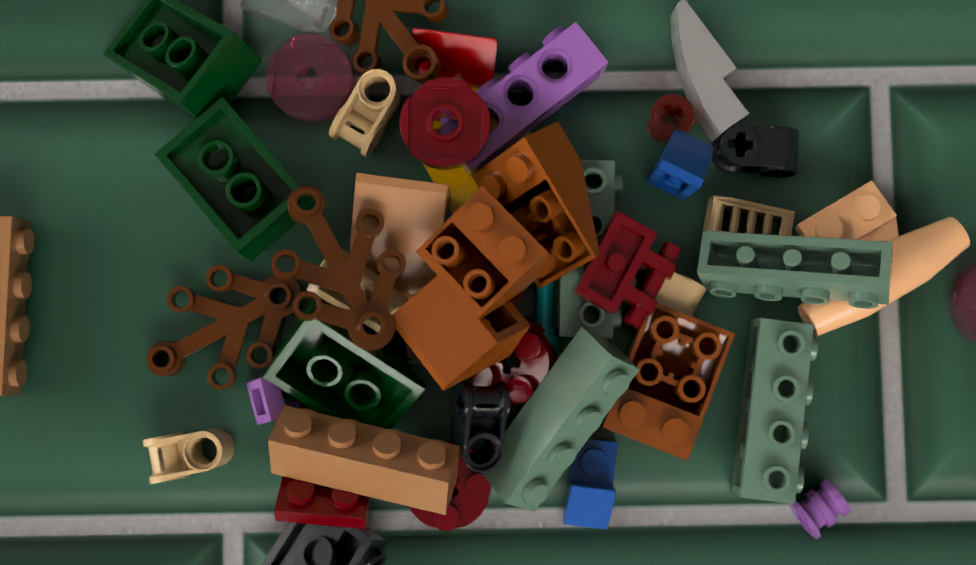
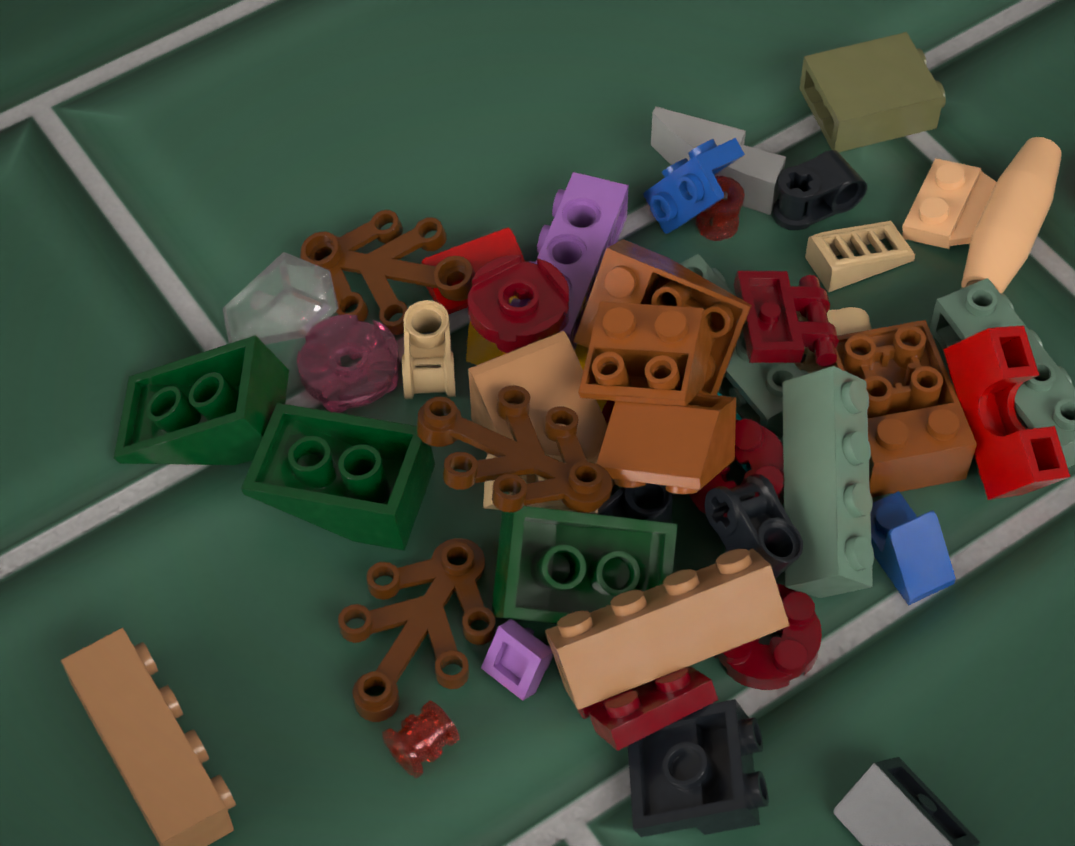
camera: 35 degrees left, 30 degrees down
tan piece [142,428,235,484] -> none
blue slope [646,129,714,201] -> none
sand green brick [697,231,893,309] -> none
none -> clear red bush [382,700,460,778]
none -> blue bracket [643,138,745,234]
none -> olive brick [799,32,946,152]
none -> red arch [943,325,1070,500]

